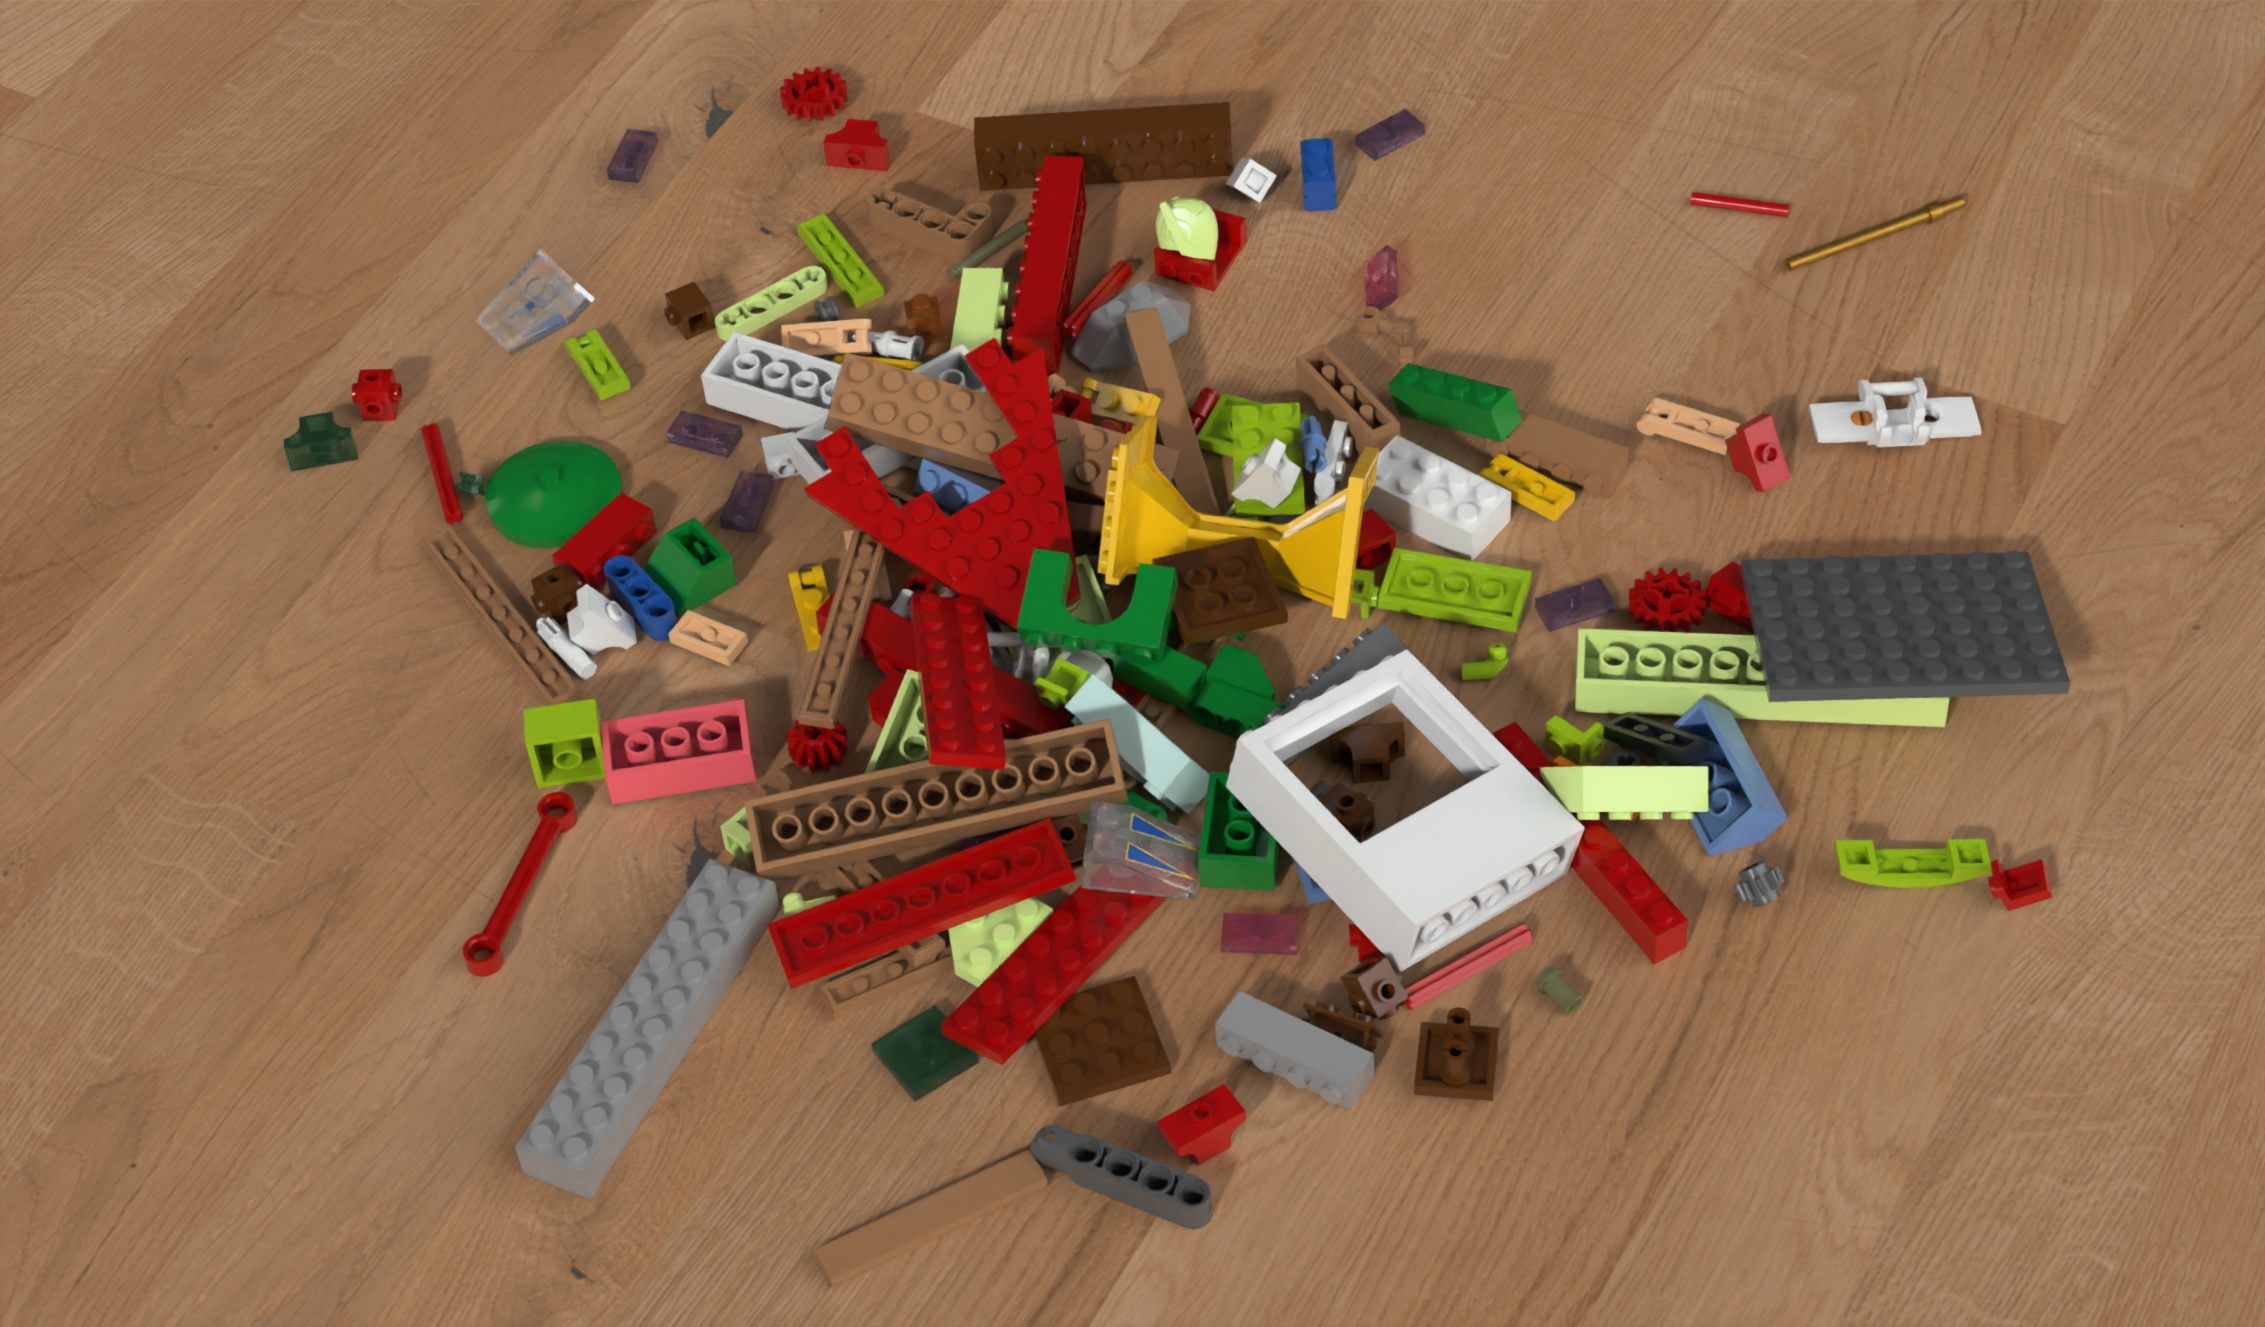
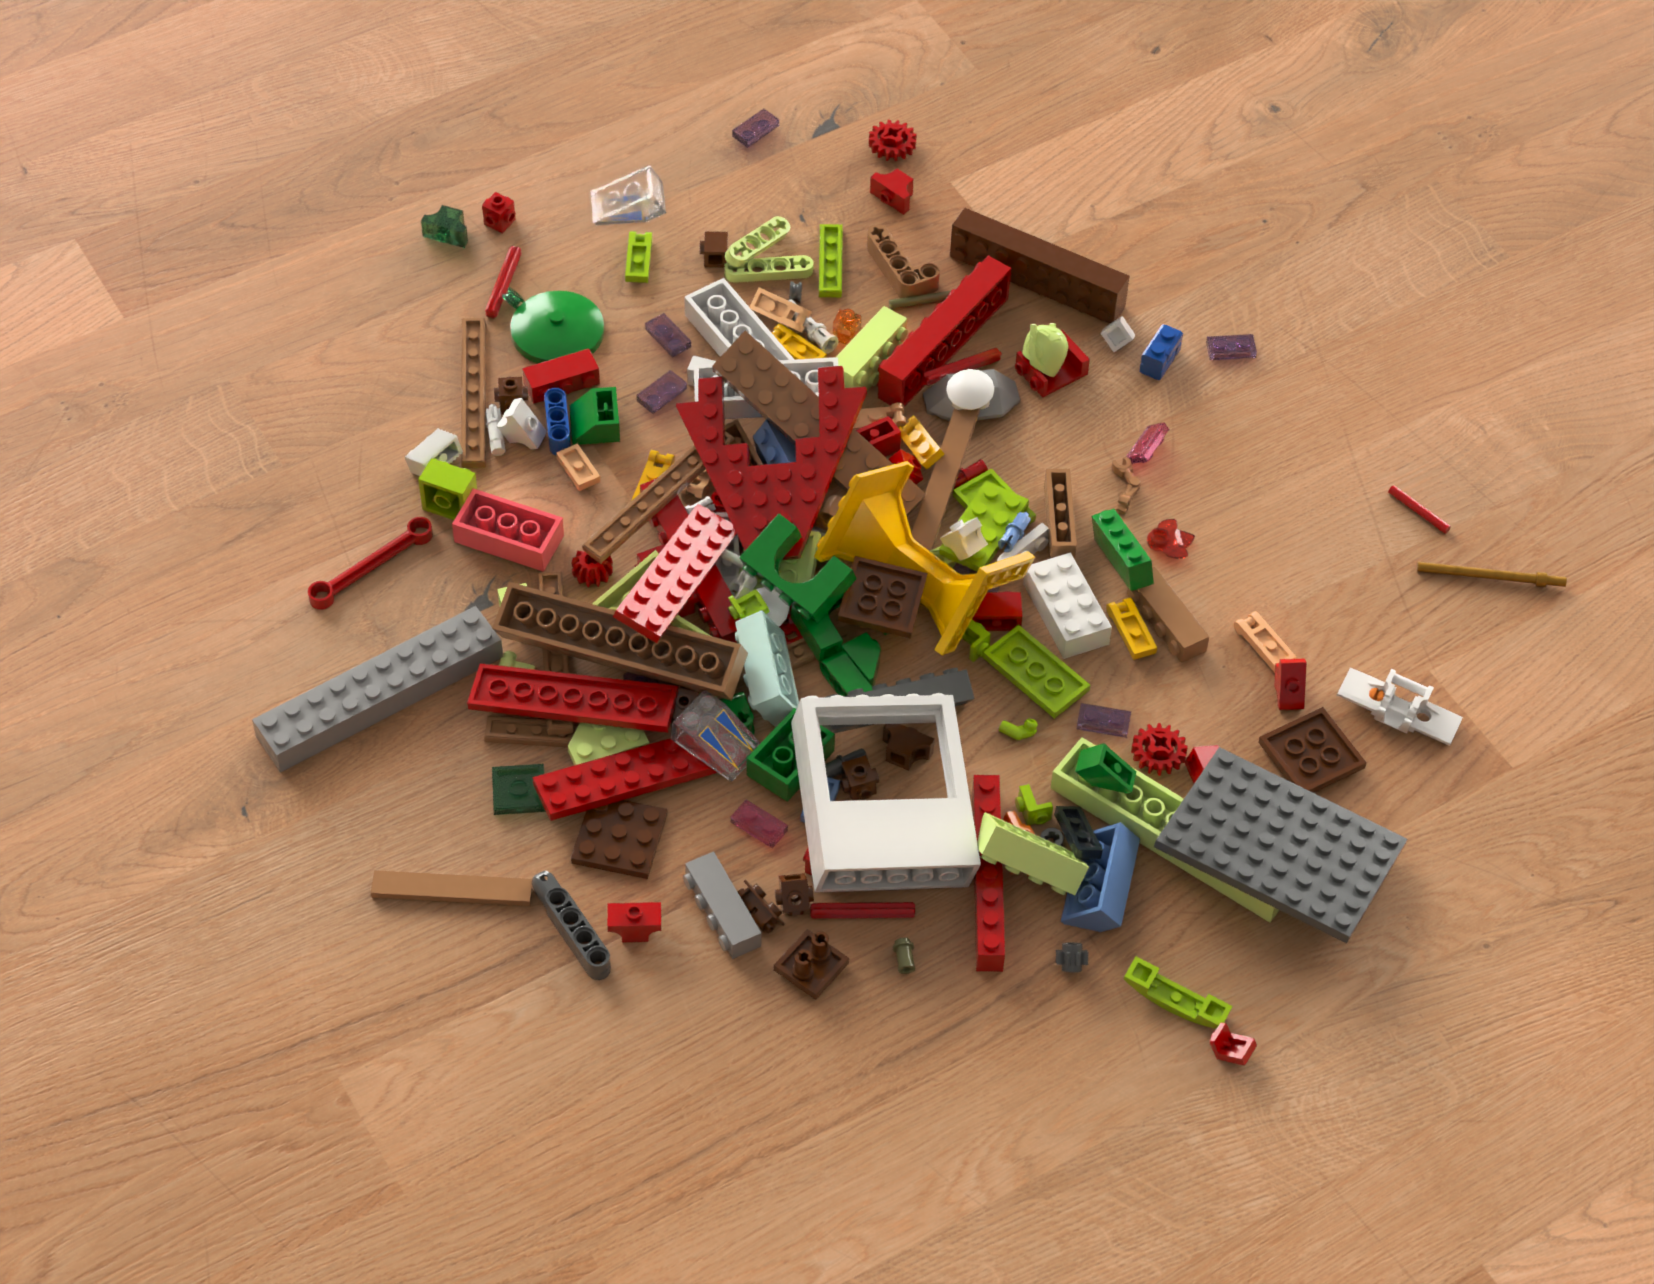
camera: 25 degrees right, 5 degrees up
none -> white brick [404,428,463,476]
none -> yellowish green beam [725,216,790,267]
none -> white dish [946,369,994,410]
none -> green slope [1075,743,1137,794]
none -> clear red plate [1147,519,1195,559]
none -> reddish brown plate [1258,707,1367,793]

